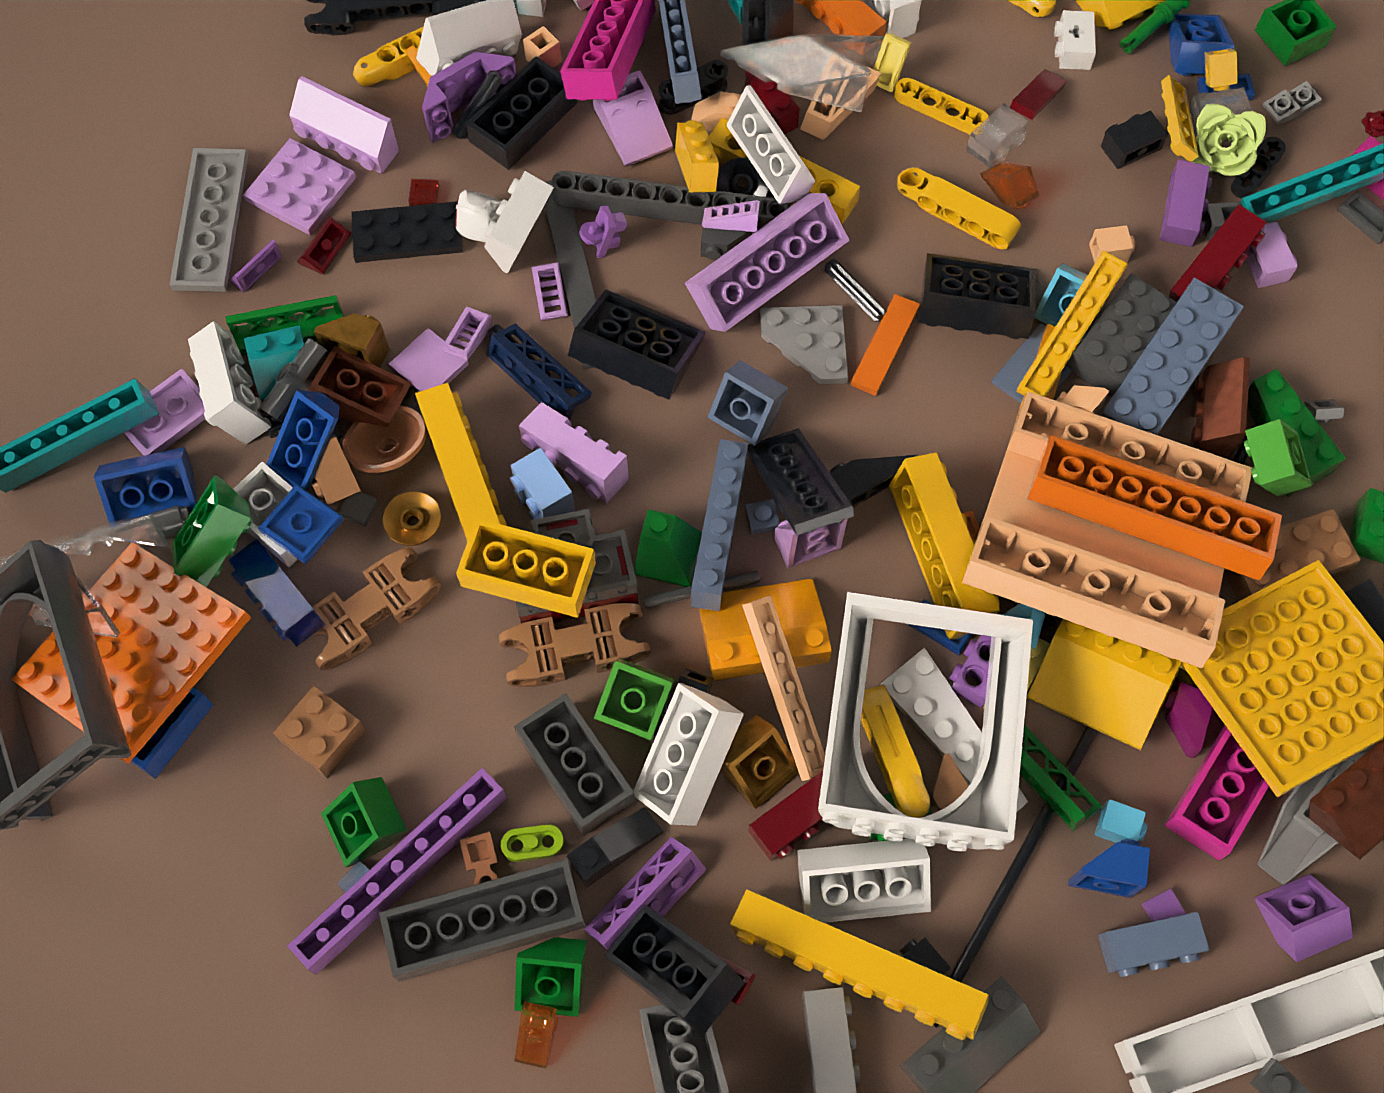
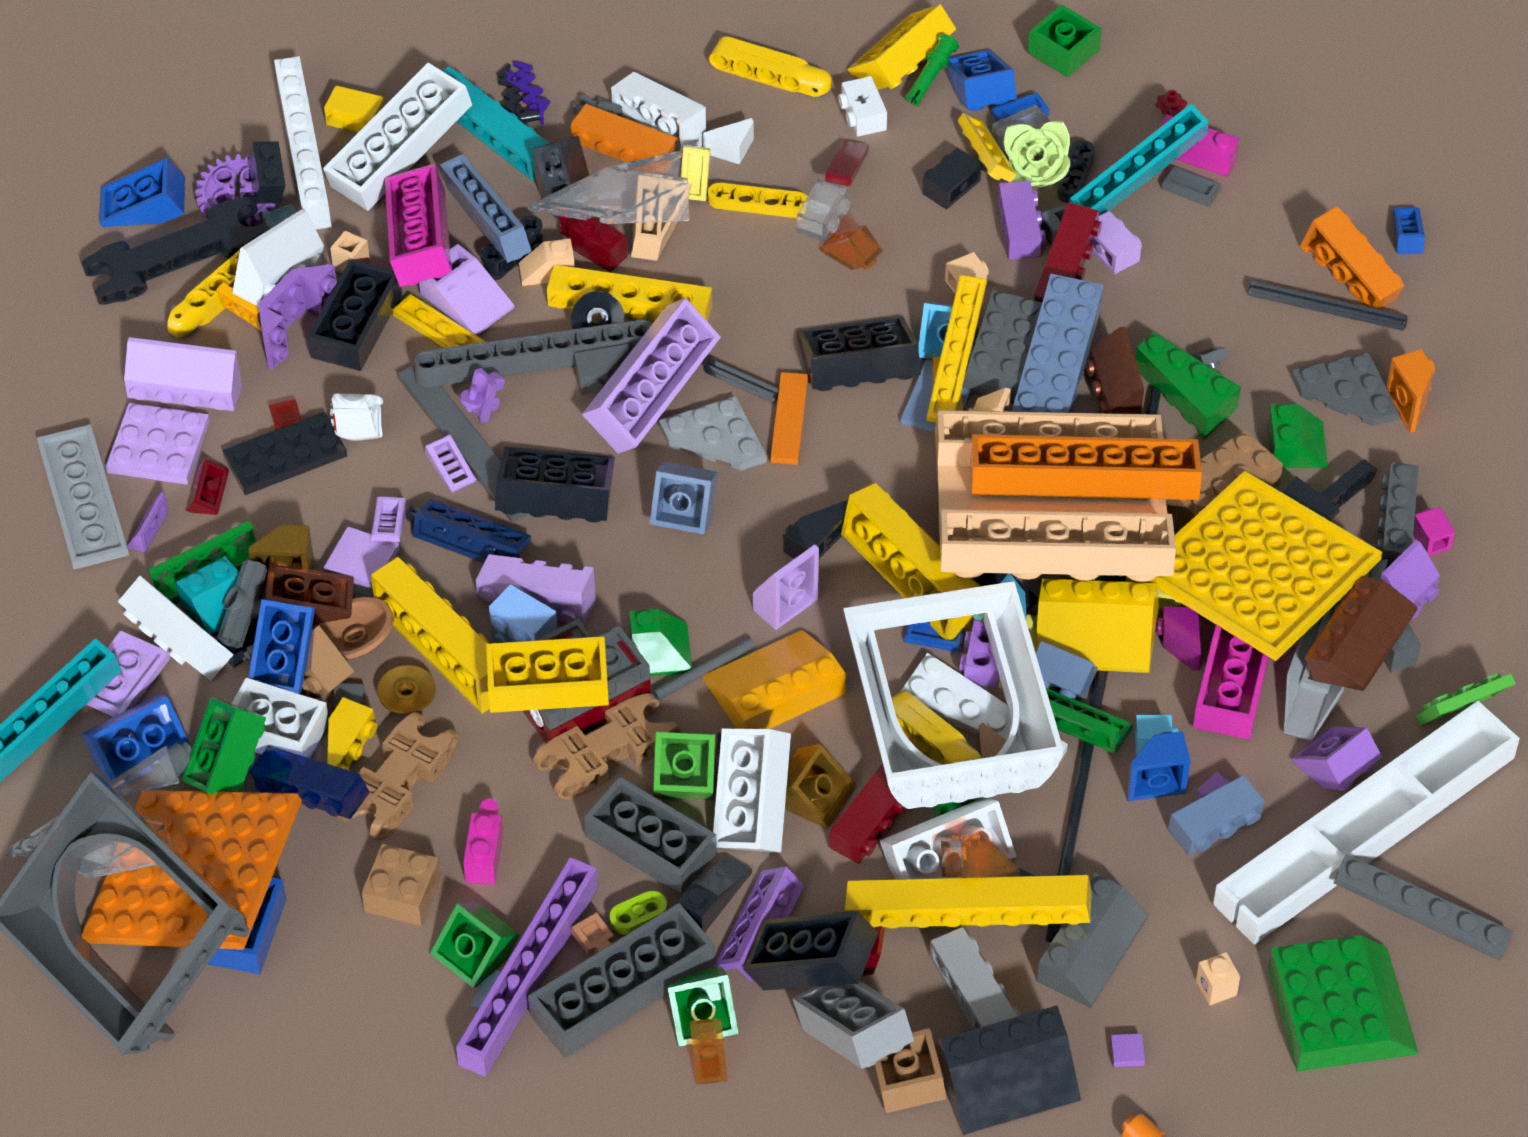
camera: 20 degrees left, 15 degrees down
blue tile [258,484,344,565] -> none
black axle [452,70,503,139] -> none
white slope [484,171,554,274] -> none
yellow brick [675,120,719,193] -> none
sand blue brick [690,439,748,611] -> none
lavender slope [702,201,760,232] -> none
white slope [726,85,815,204] -> none
light nougat plate [742,595,825,781] -> none
sand blue plate [745,499,780,535] -> none
black plate [747,428,854,535] -> none
yellow piece [897,167,1021,250] -> none
yellow brick [1205,48,1238,91] -> none
bright green brick [1244,419,1312,496] -> none
light grey slope [1262,81,1322,124] -> none
none -> yellow slope [327,697,377,792]
none -> yellow tile [392,294,486,348]
none -> dark pink brick [463,798,503,885]
none -> white slope [703,118,754,164]
none -> clear orange slope [941,834,1020,878]
none -> sand blue brick [1036,641,1098,700]

